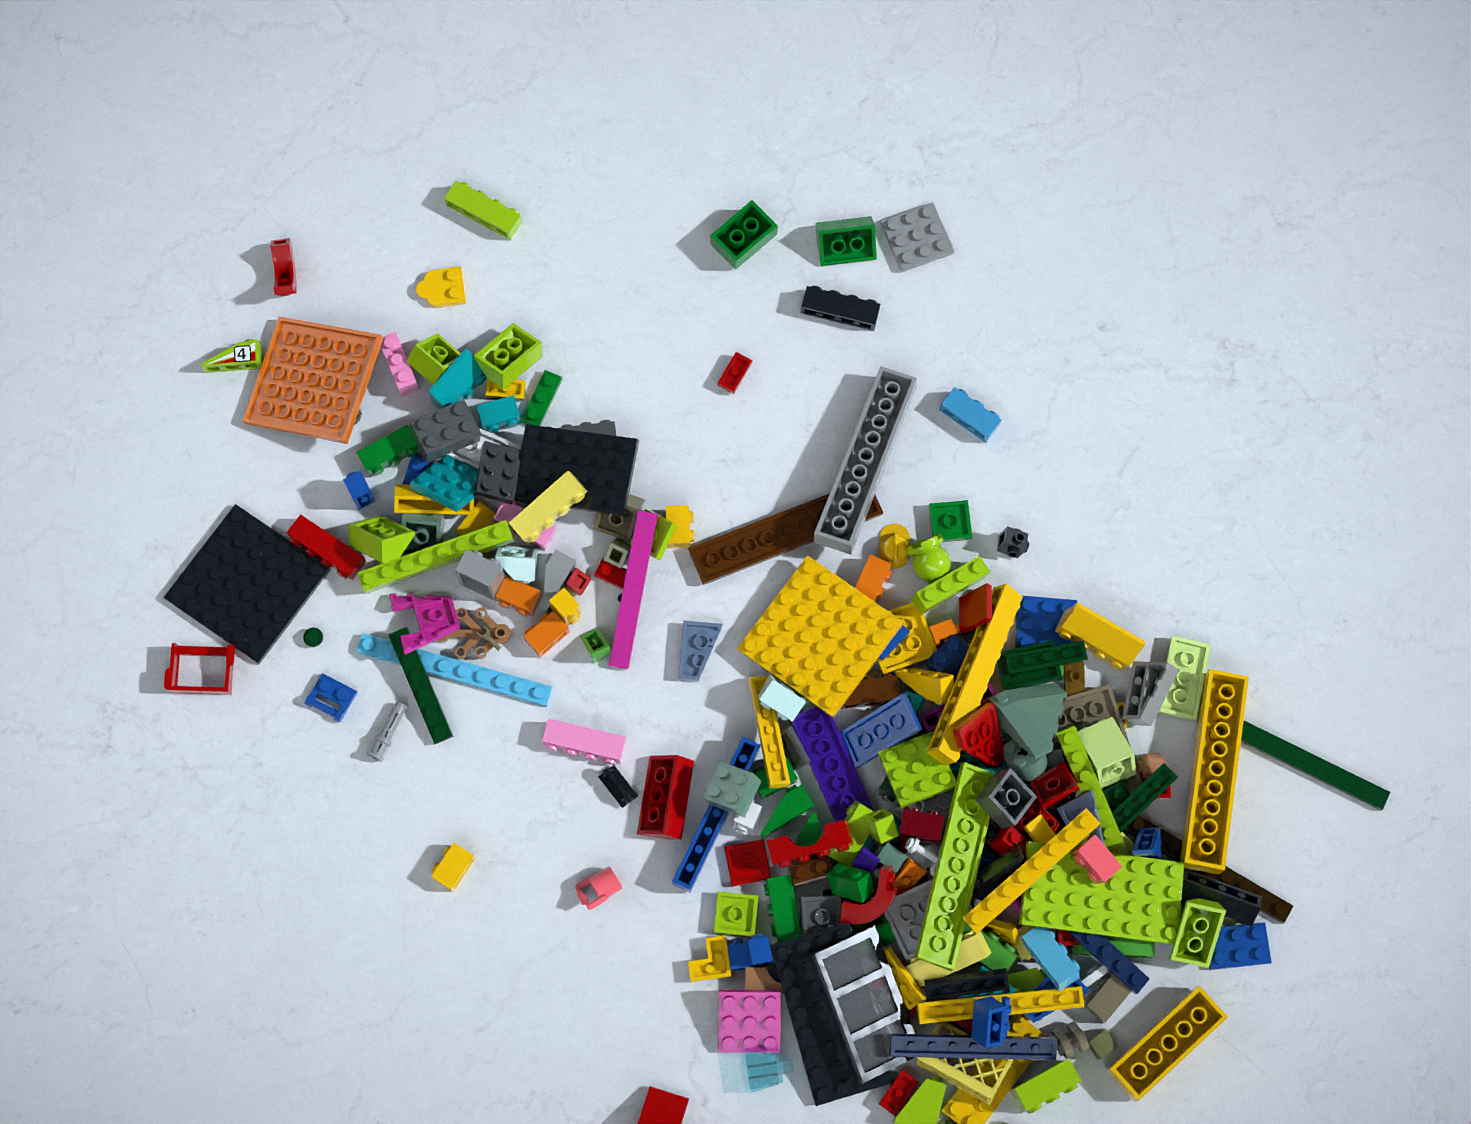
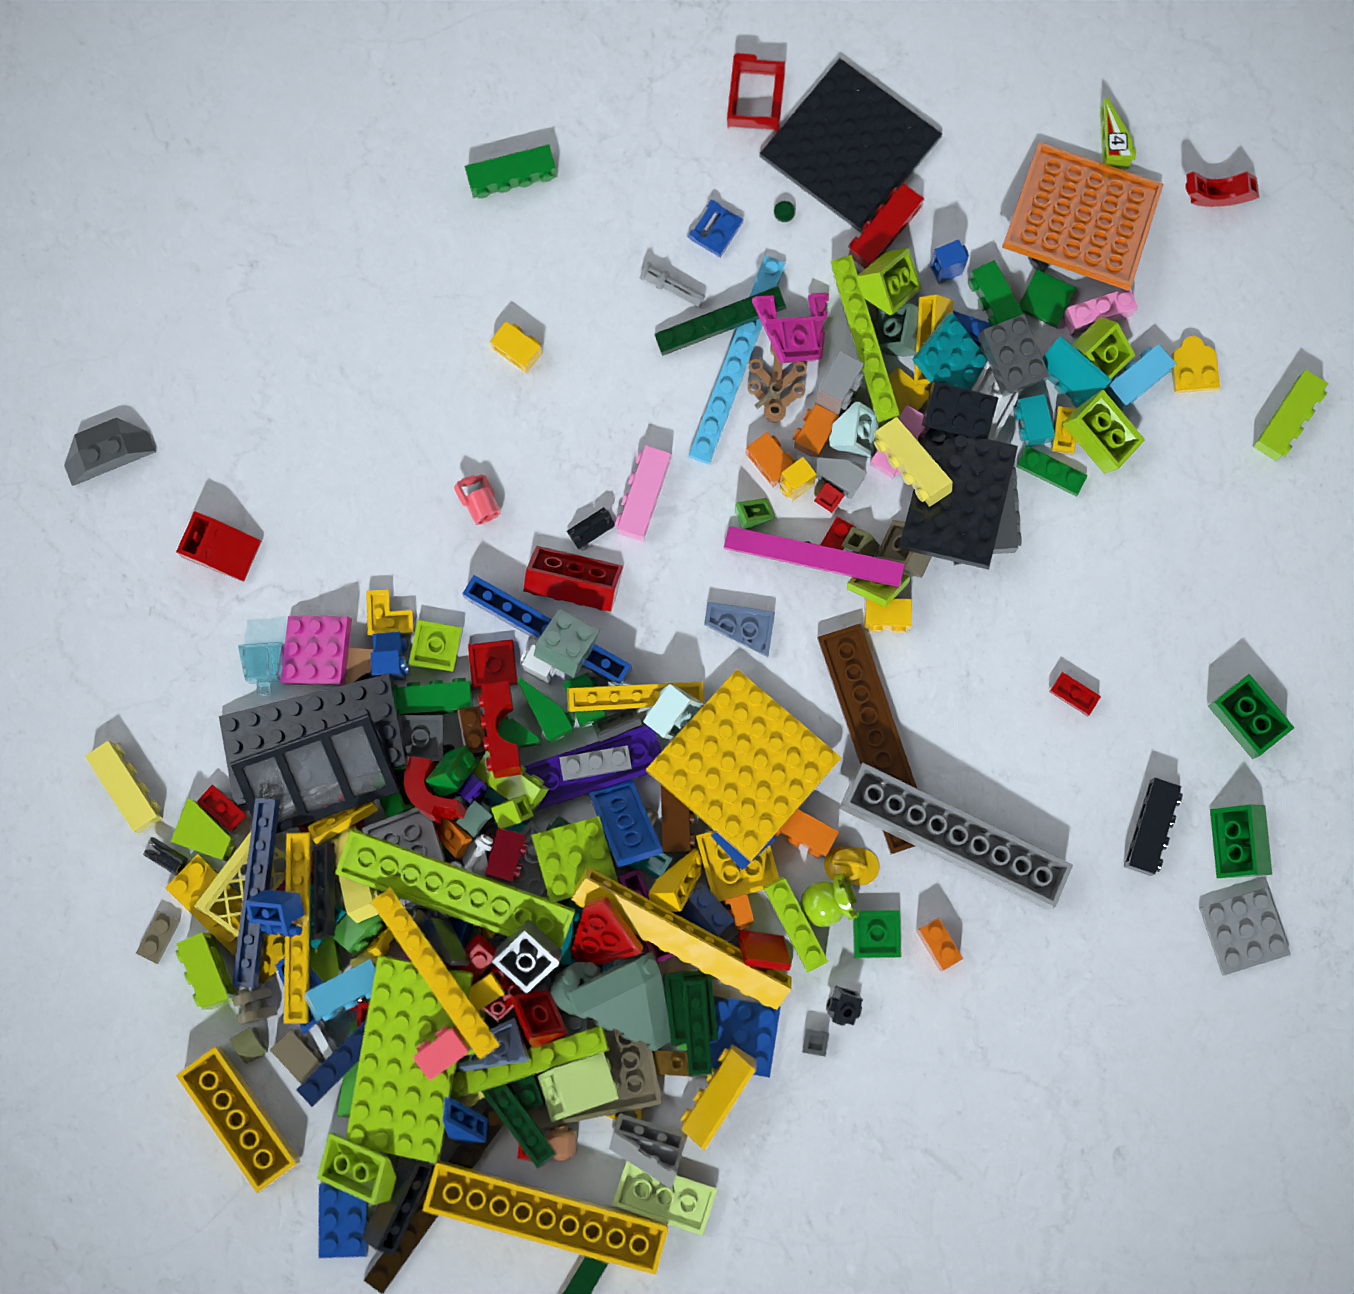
camera: 100 degrees right, 5 degrees up
dark azure brick [939,387,1001,443] -> none
none -> green brick [465,144,557,198]
none -> light grey plate [559,745,632,781]
none -> dark grey plate [802,1029,829,1057]
none -> orange brick [916,918,963,971]
none -> green tile [1019,269,1076,328]
none -> medium azure brick [1105,344,1176,411]

